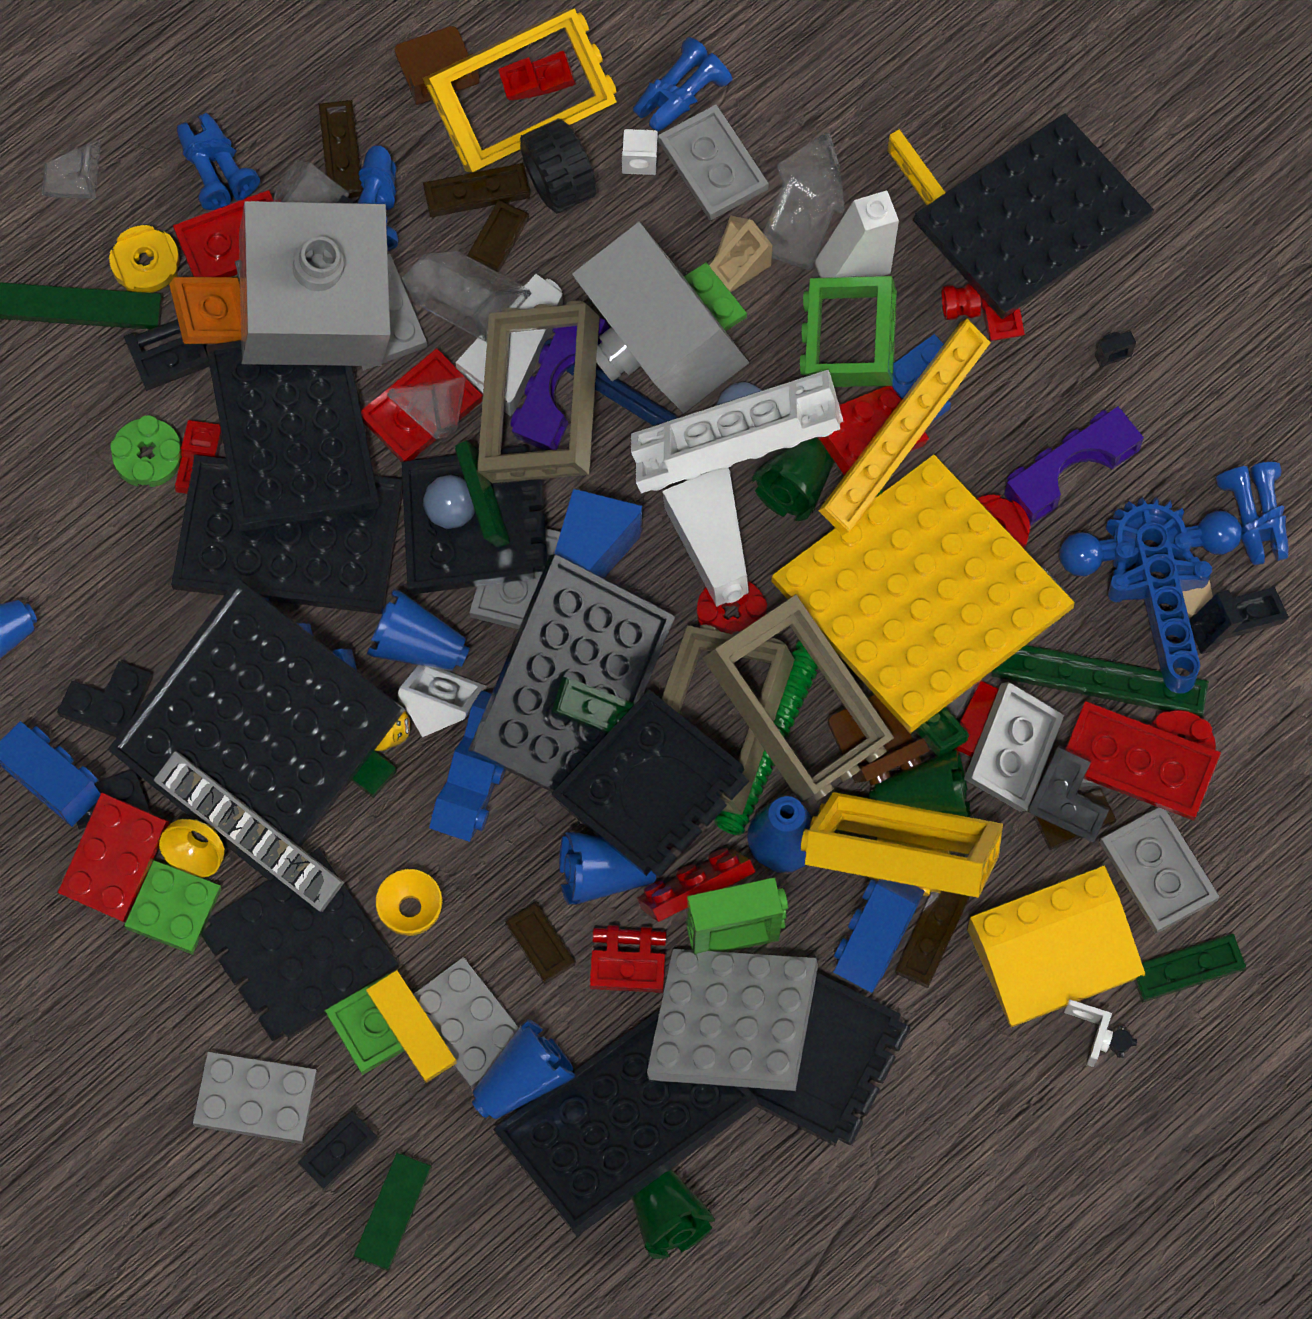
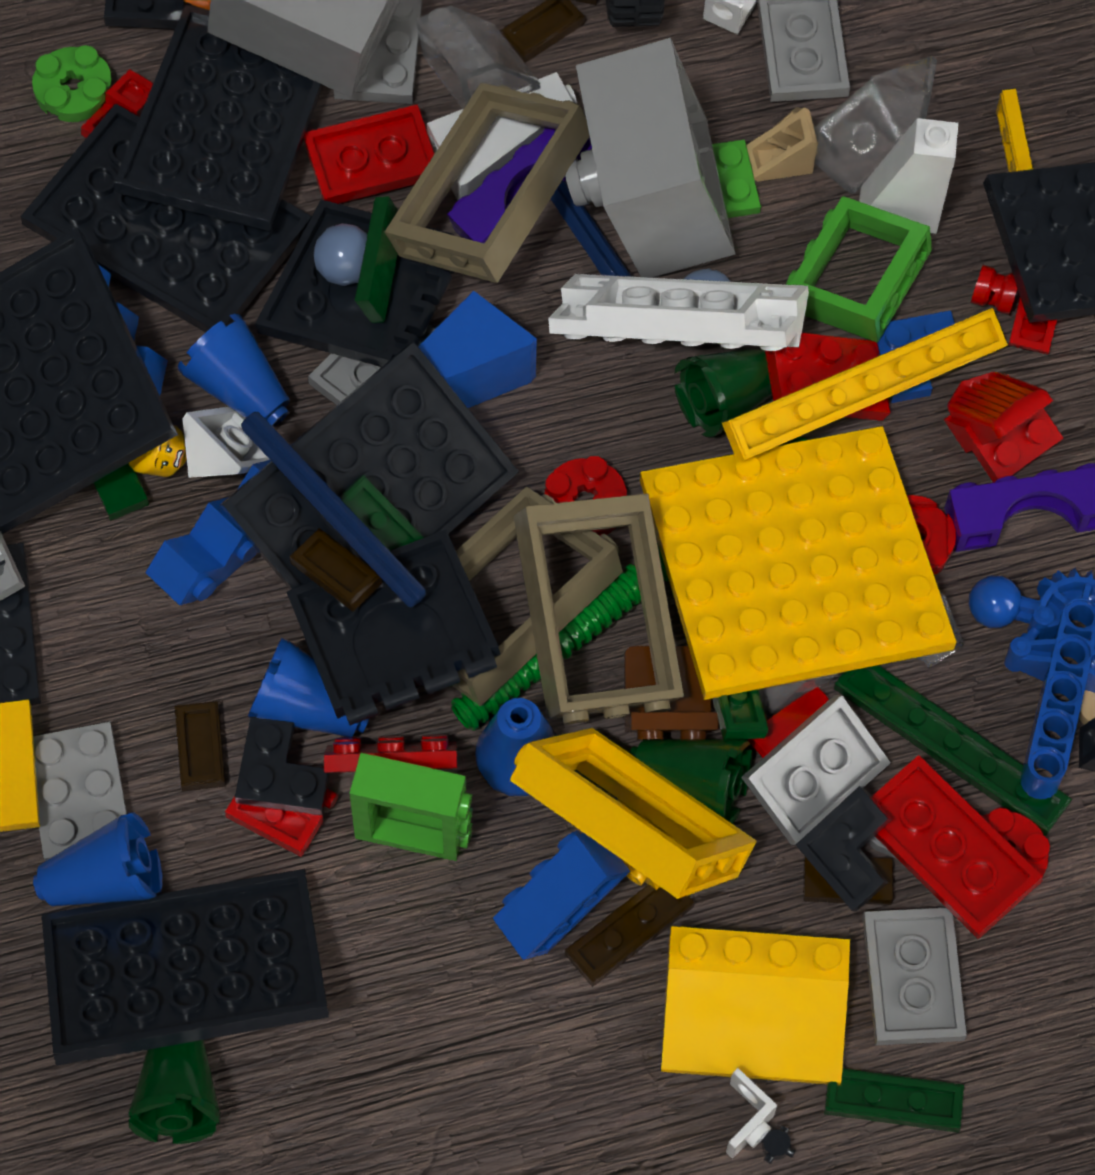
camera: 25 degrees right, 5 degrees down
yellow piece [376,869,442,936] -> none
clear slope [387,376,466,440] -> none
light grey plate [647,949,818,1091] -> none
white slope [662,468,749,607] -> none
black hinge [747,973,910,1146] -> none
none -> black plate [235,717,330,816]
none -> dark blue axle [241,411,426,607]
none -> dark brown tile [289,528,383,612]
none -> red piece [943,372,1063,483]

